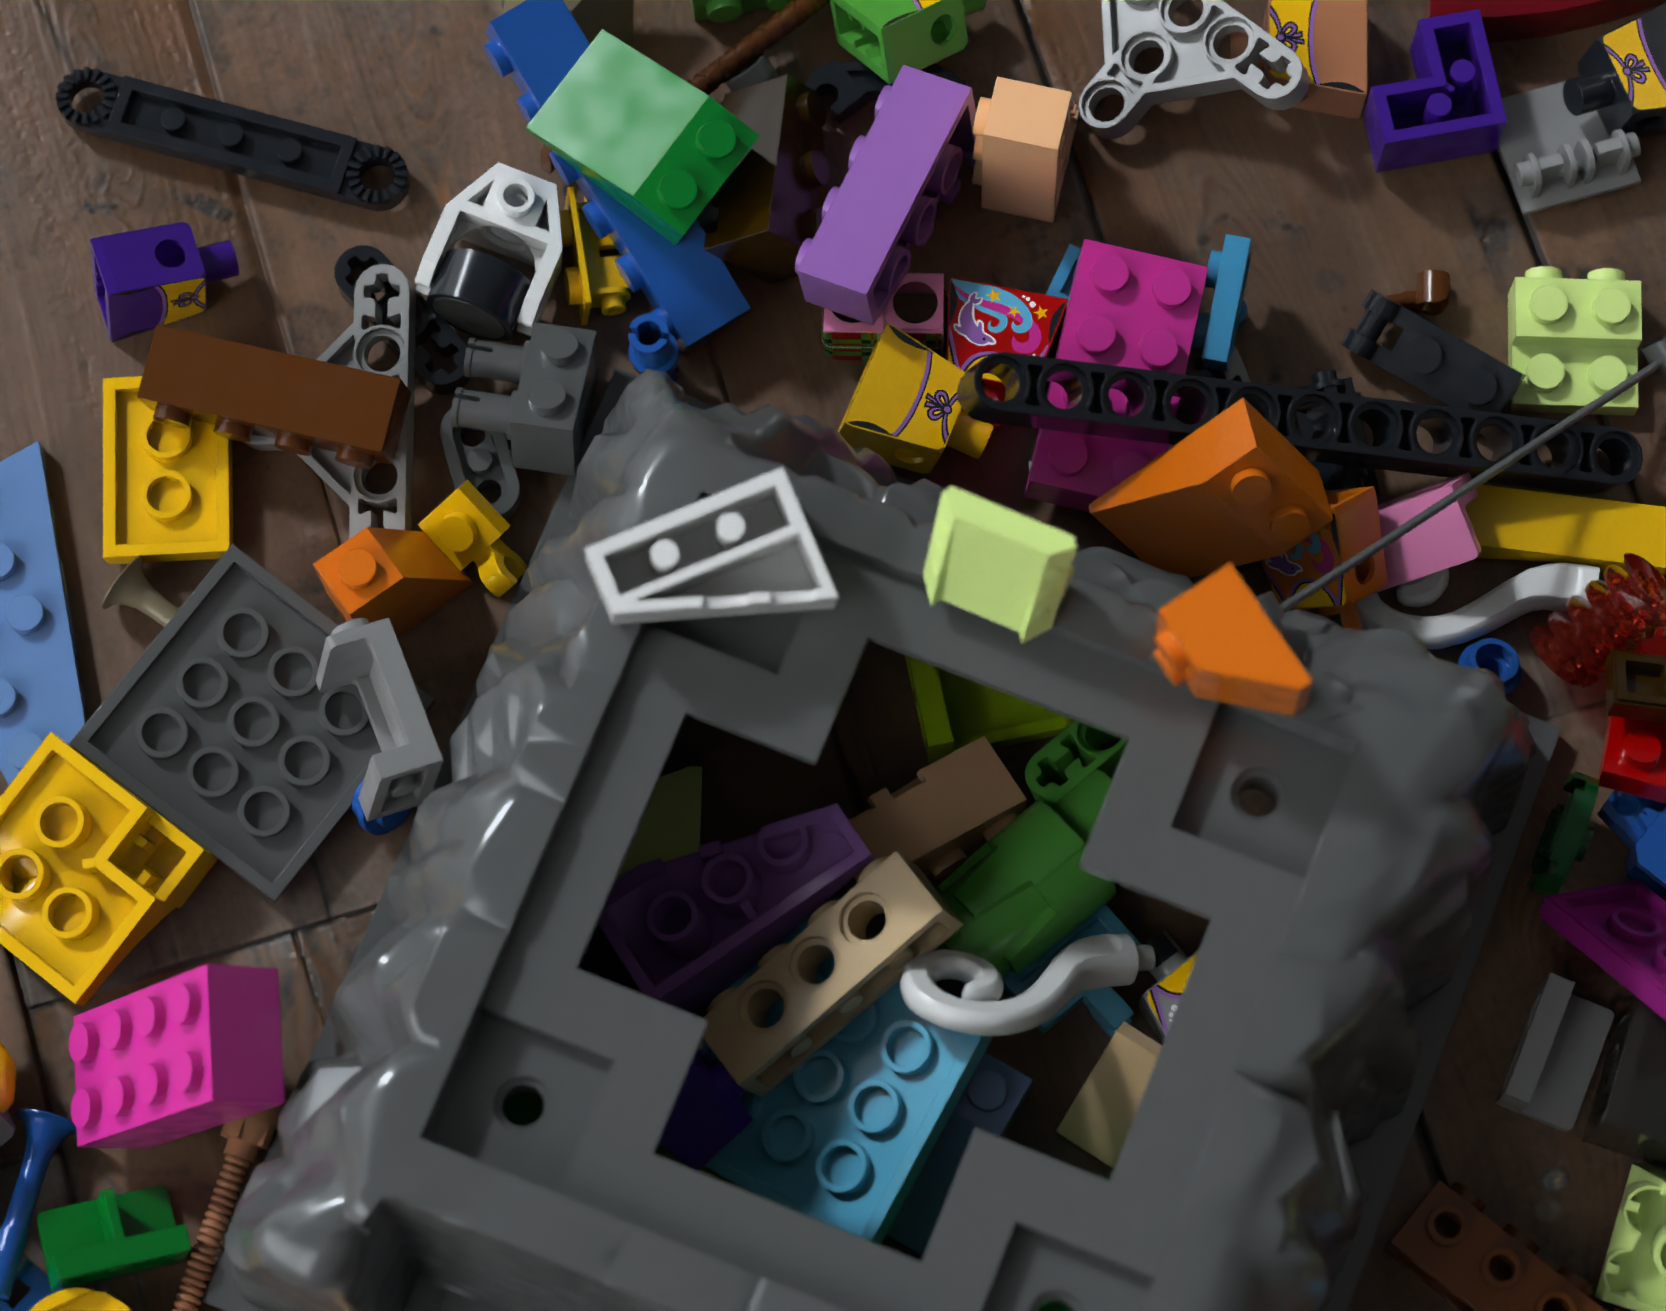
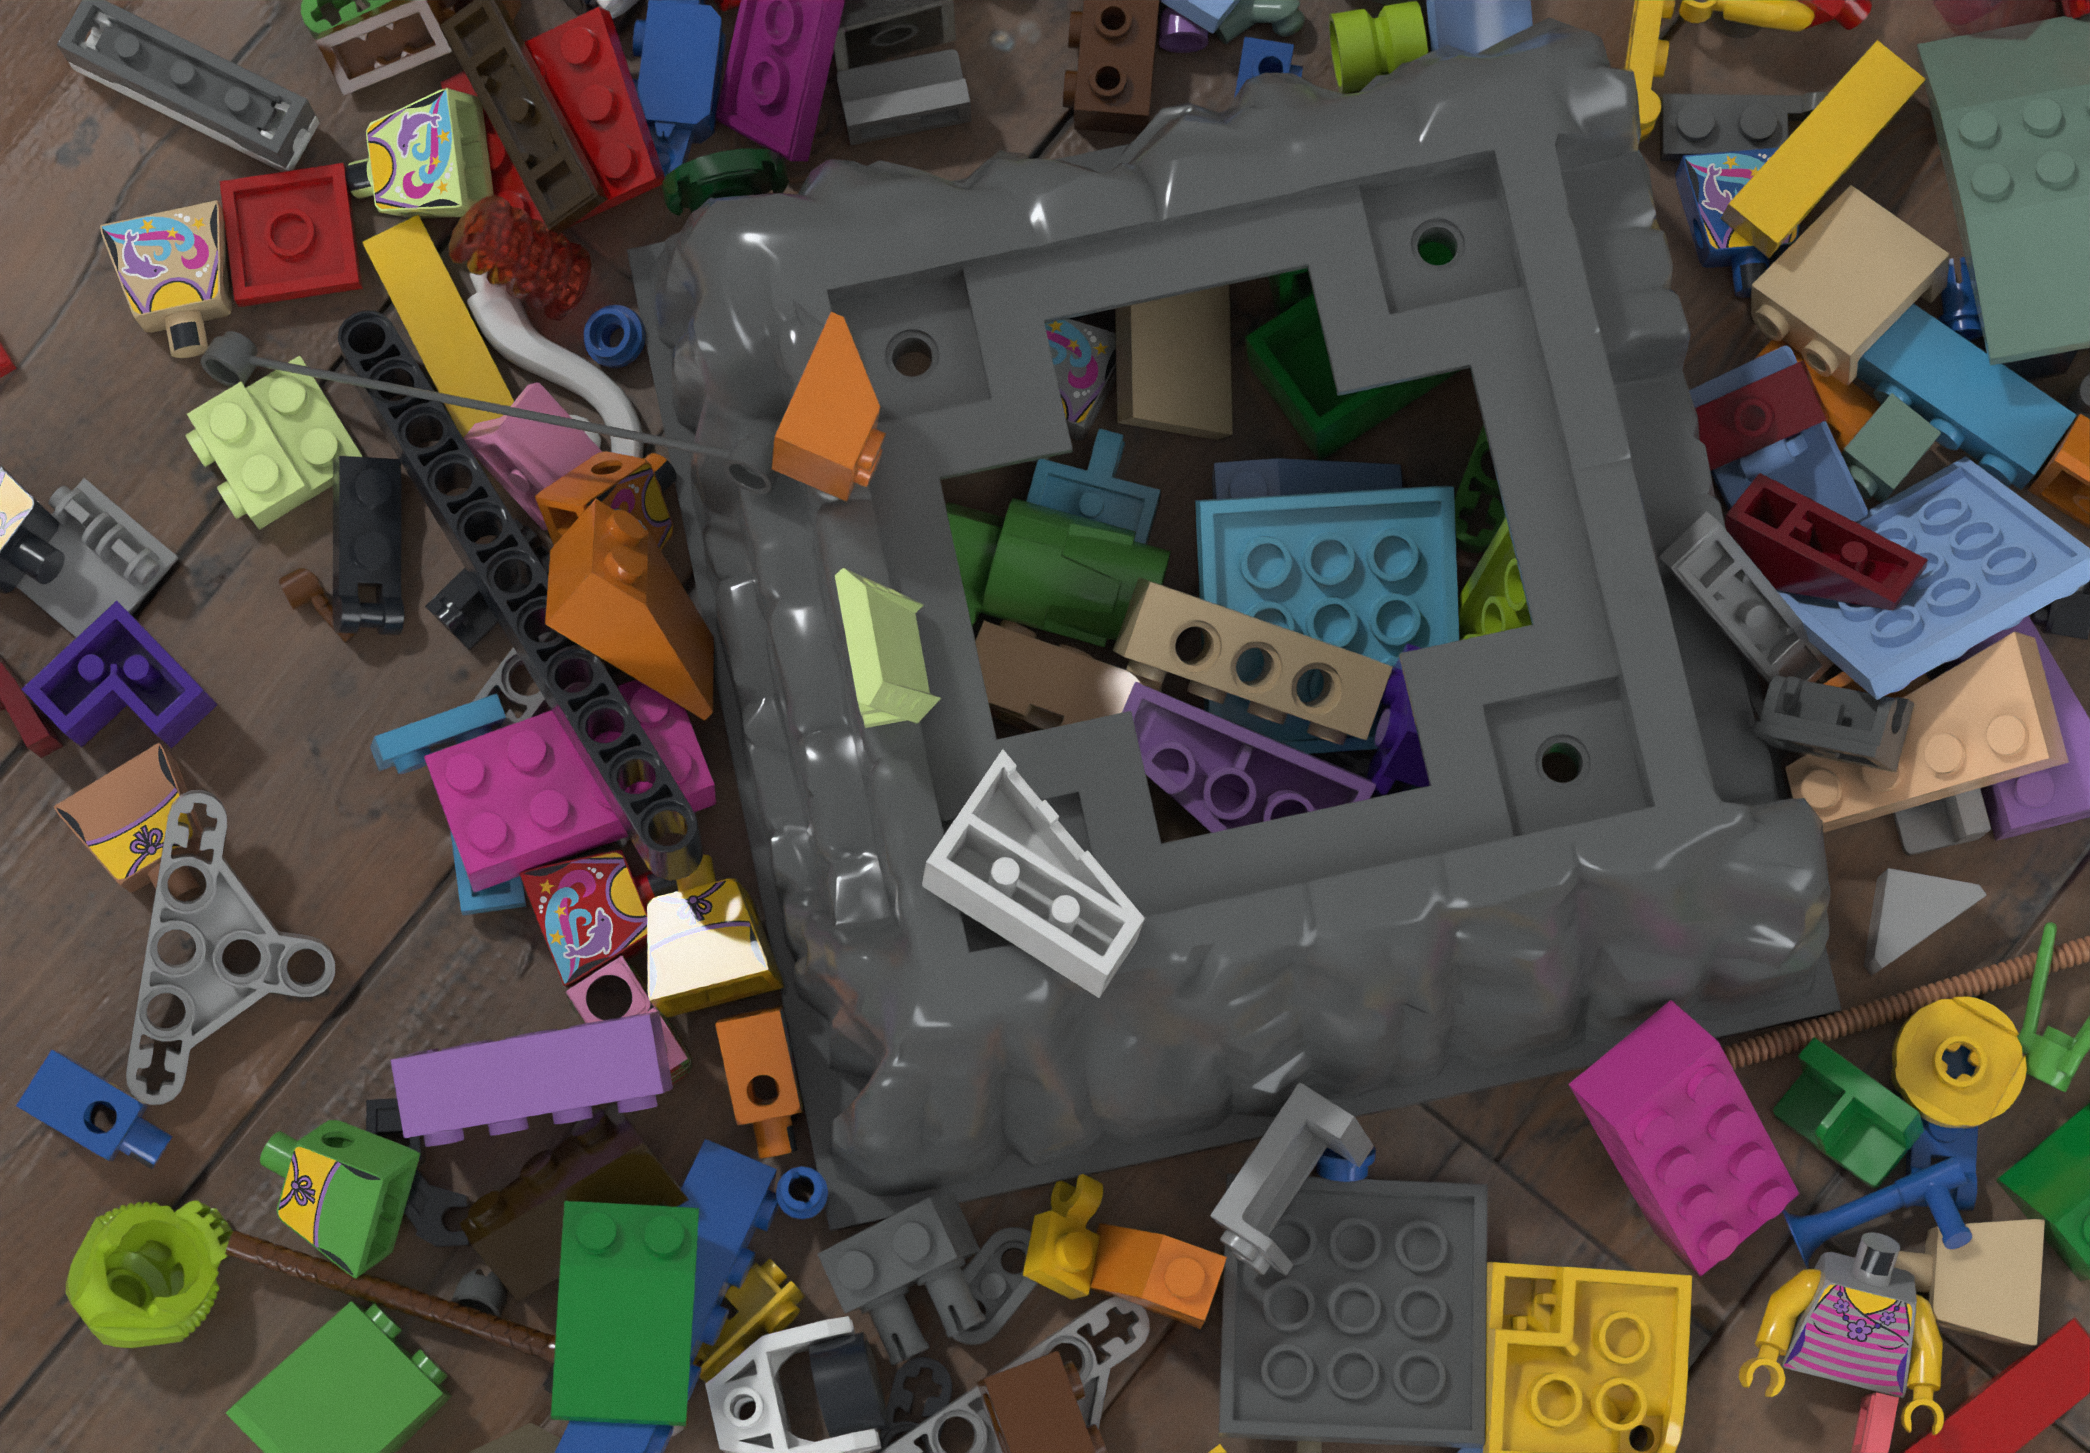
camera: 125 degrees left, 5 degrees up
white plant [900,933,1155,1036] -> none
light nougat wedge [972,76,1080,223] -> none
none -> orange torso [715,1005,804,1159]

